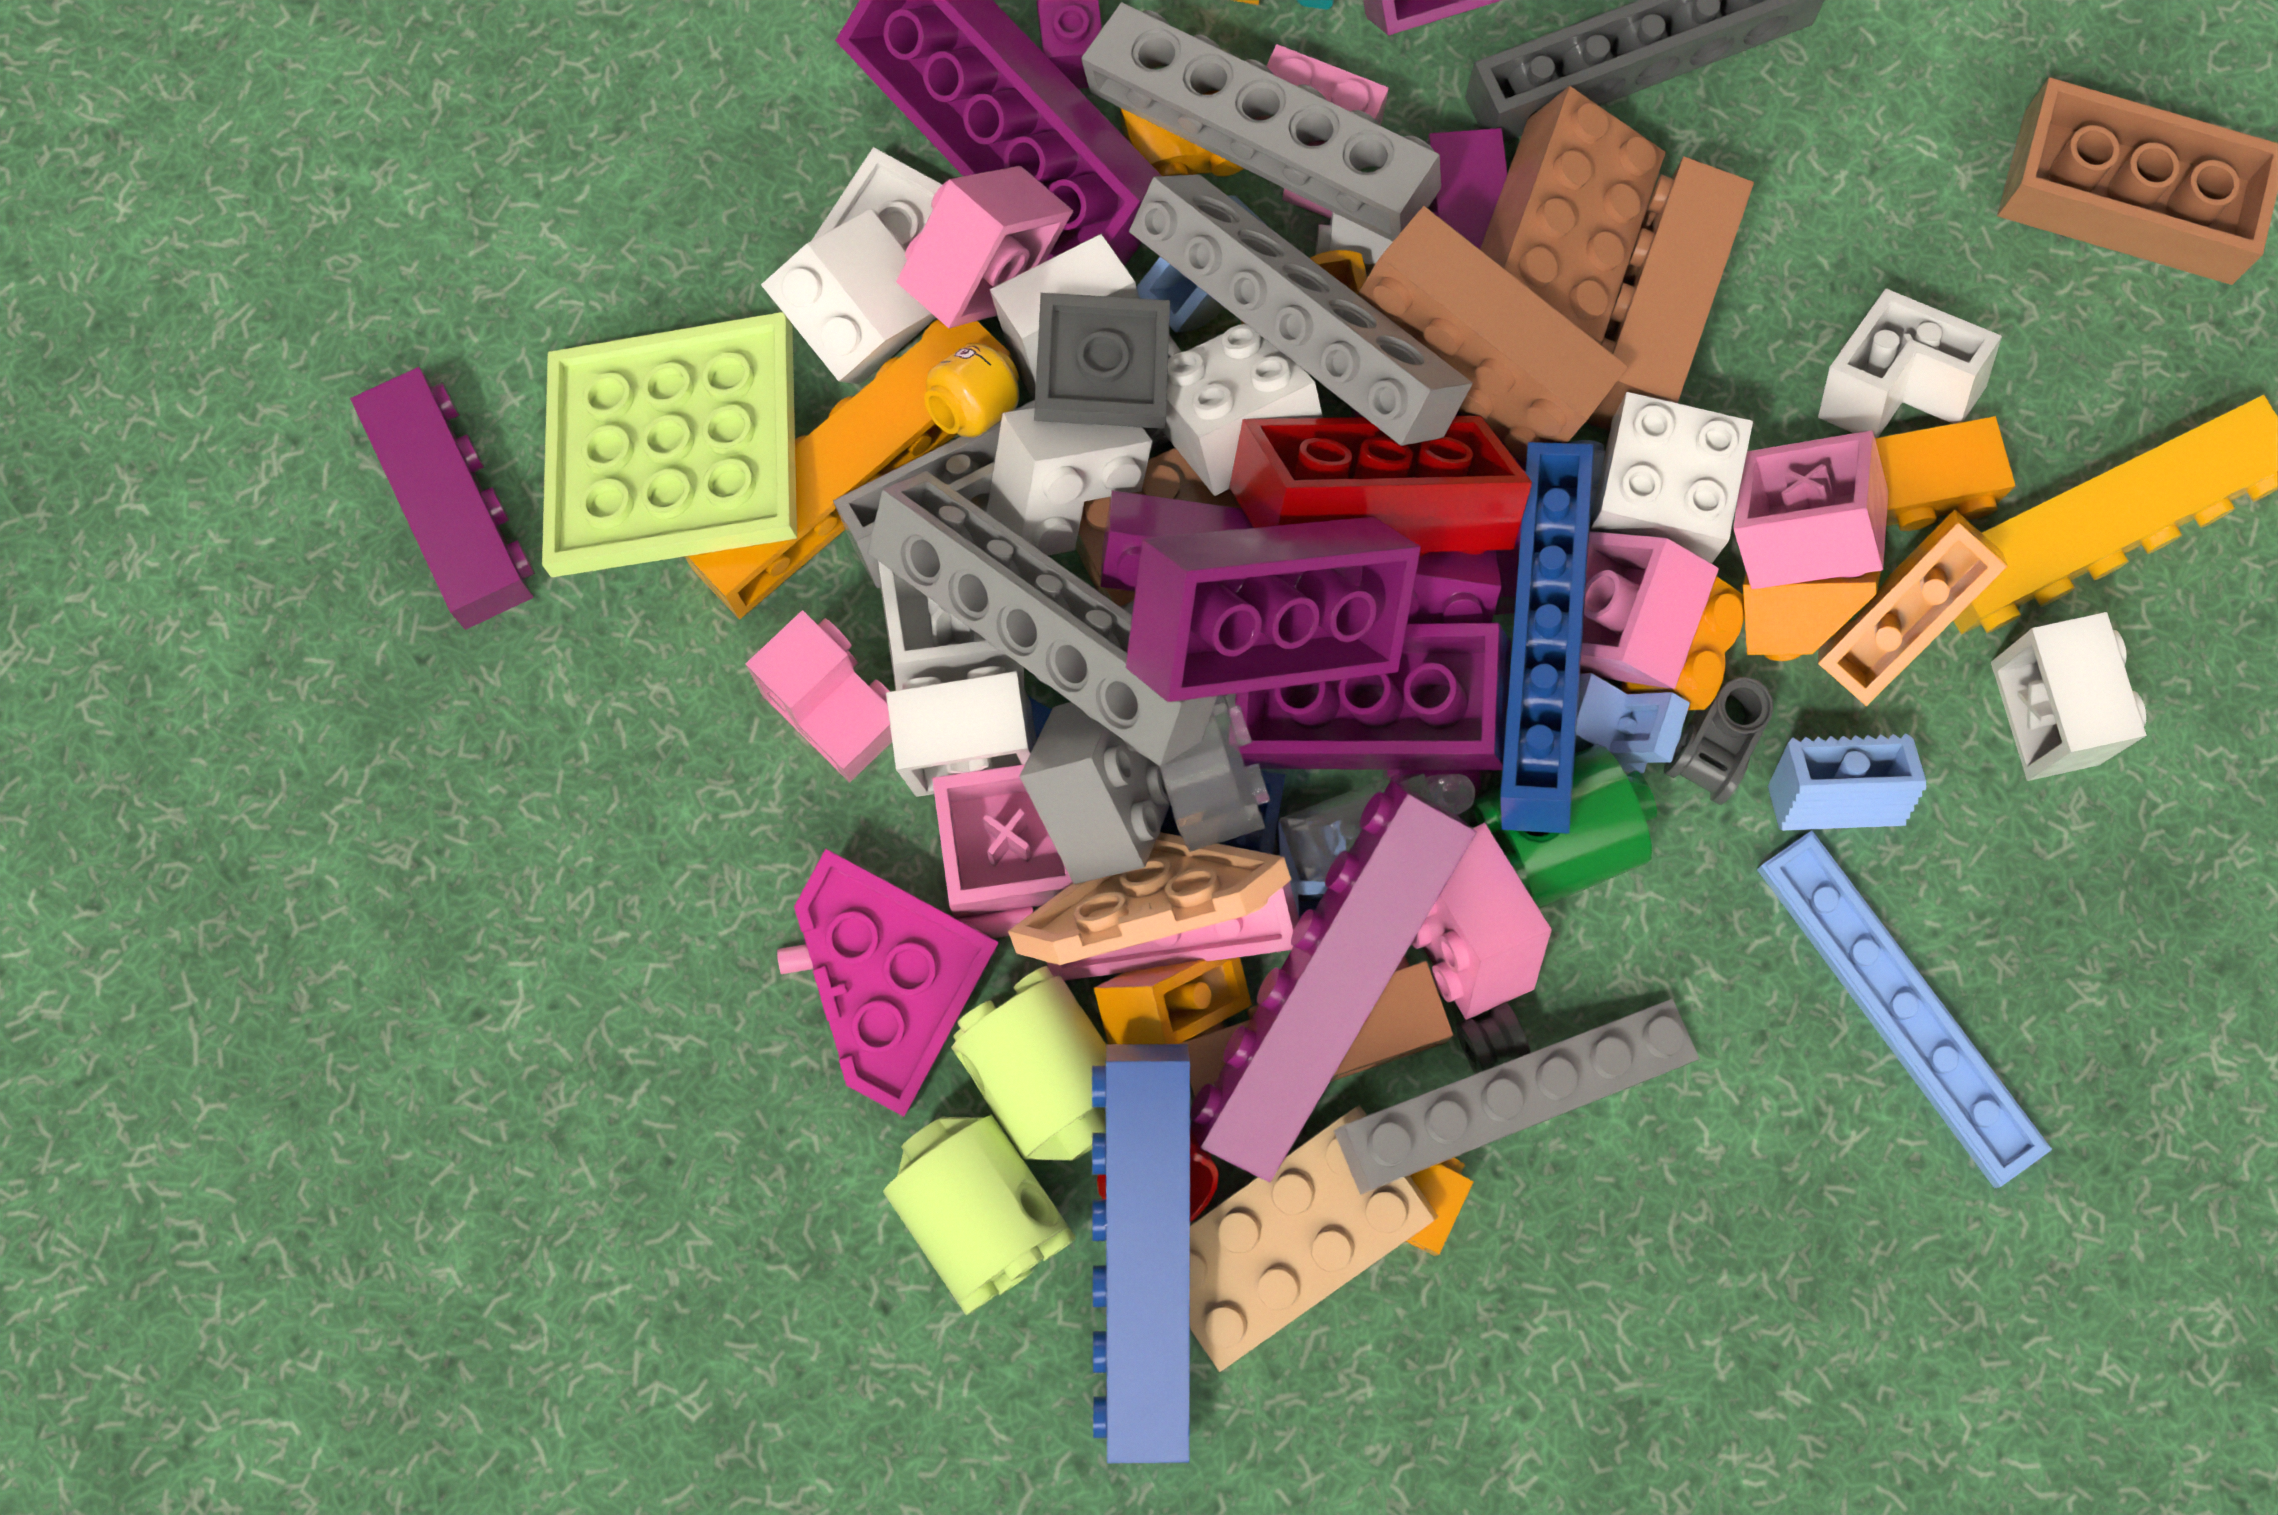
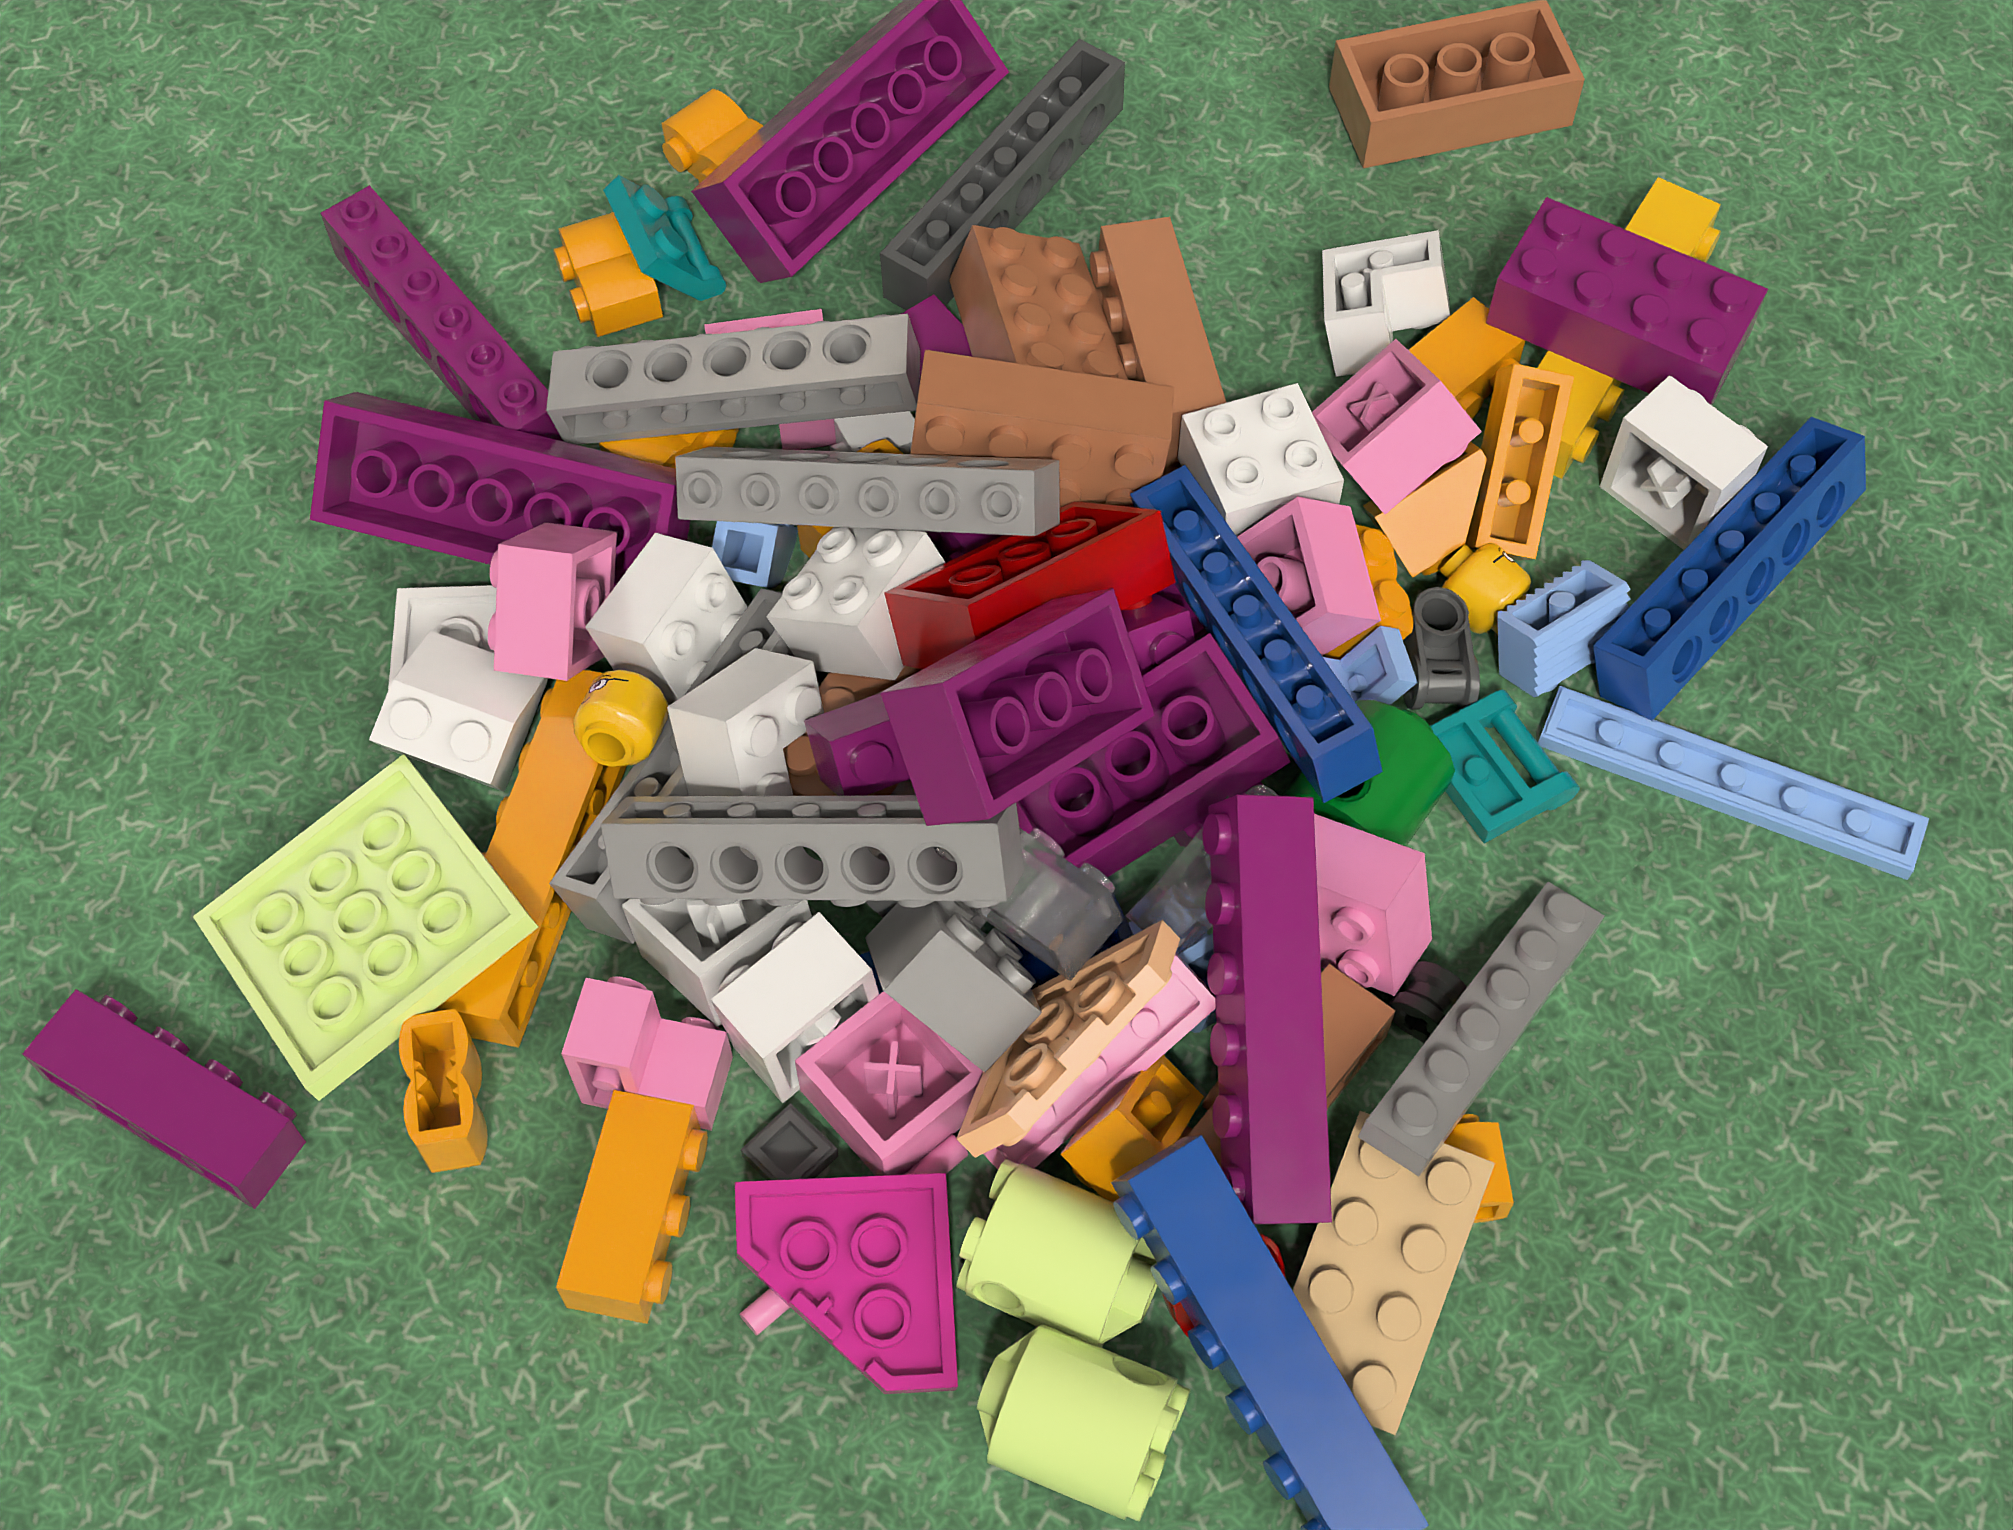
camera: 30 degrees left, 15 degrees down
dark grey plate [1034,292,1170,429] -> none
none -> light orange brick [399,1009,488,1173]
none -> light orange brick [556,1090,708,1324]
none -> dark grey tile [741,1103,839,1181]
none -> teal plate [1430,690,1580,843]
none -> yellow head [1440,543,1531,635]
none -> magenta brick [1486,197,1768,405]
none -> blue brick [1593,417,1866,721]

